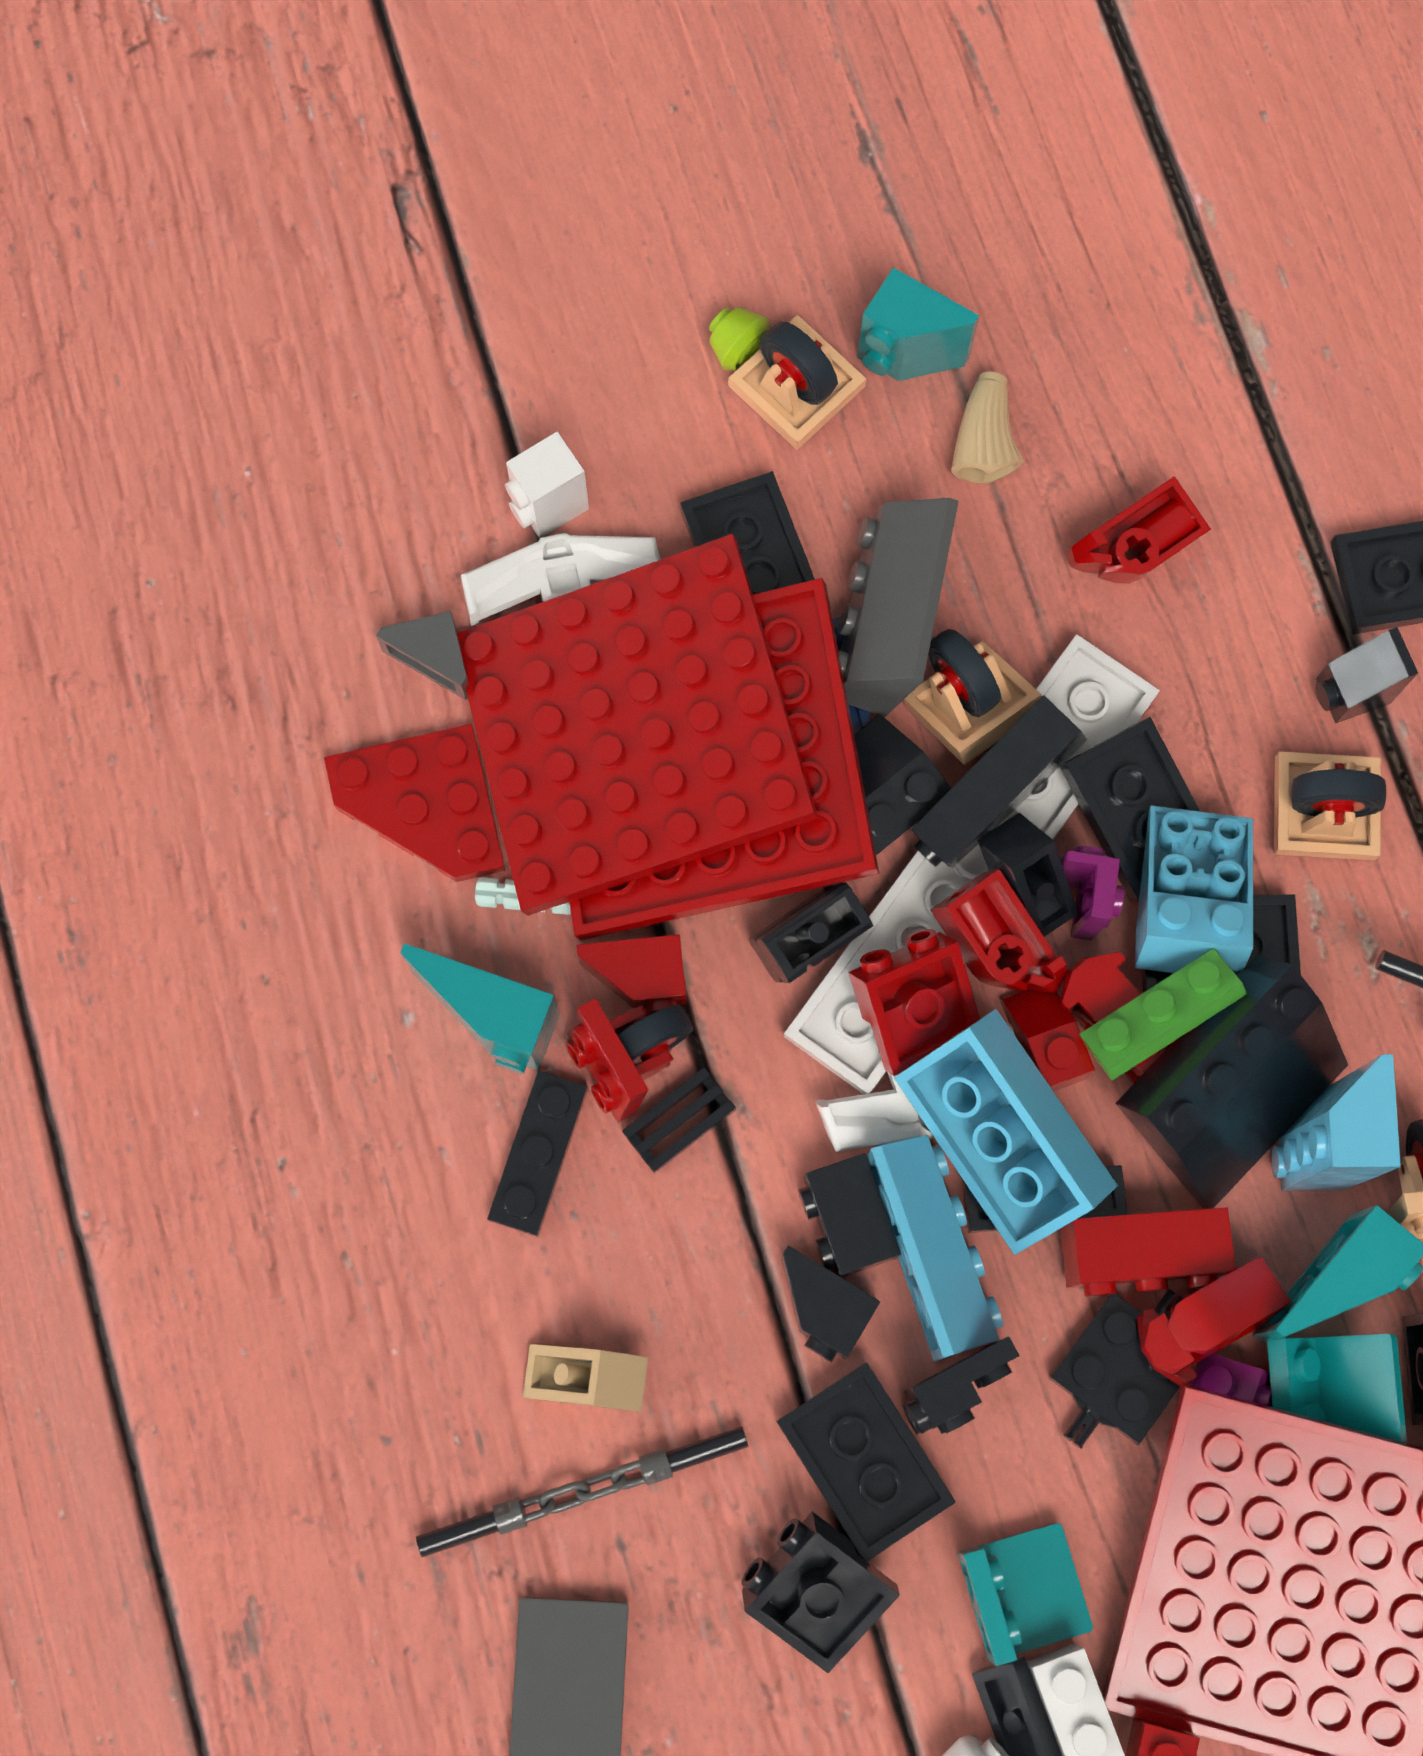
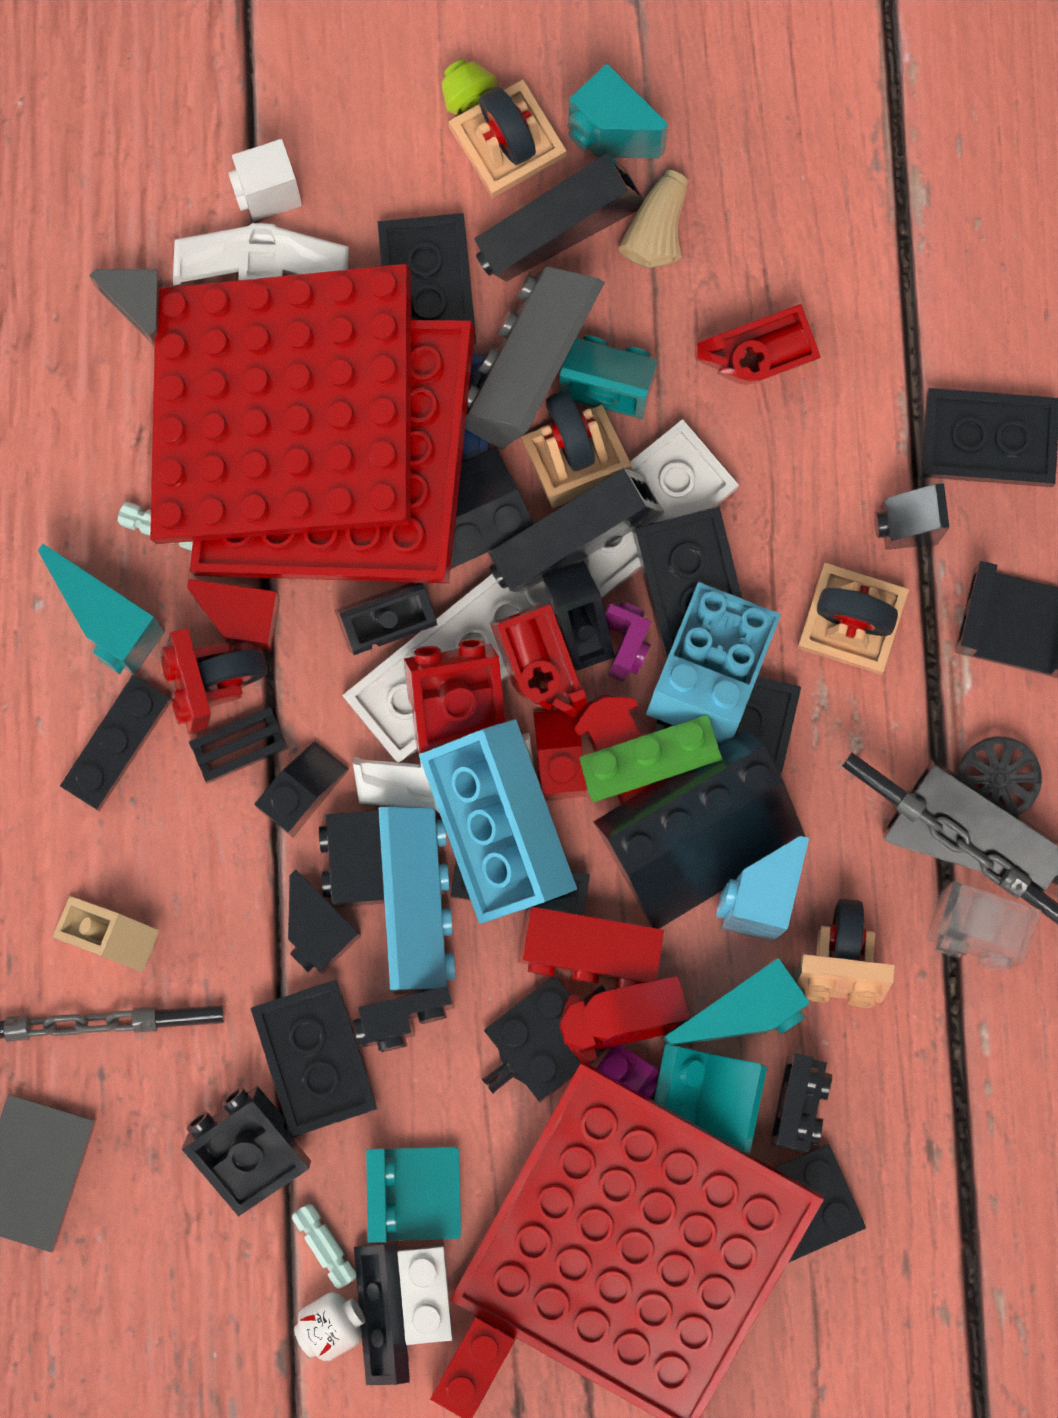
camera: 15 degrees right, 5 degrees up
red plate [324,724,506,882] -> none
none -> black slope [254,741,349,838]
none -> light aqua axle [292,1204,356,1289]
none -> black slope [474,153,644,282]
none -> teal slope [559,336,658,420]

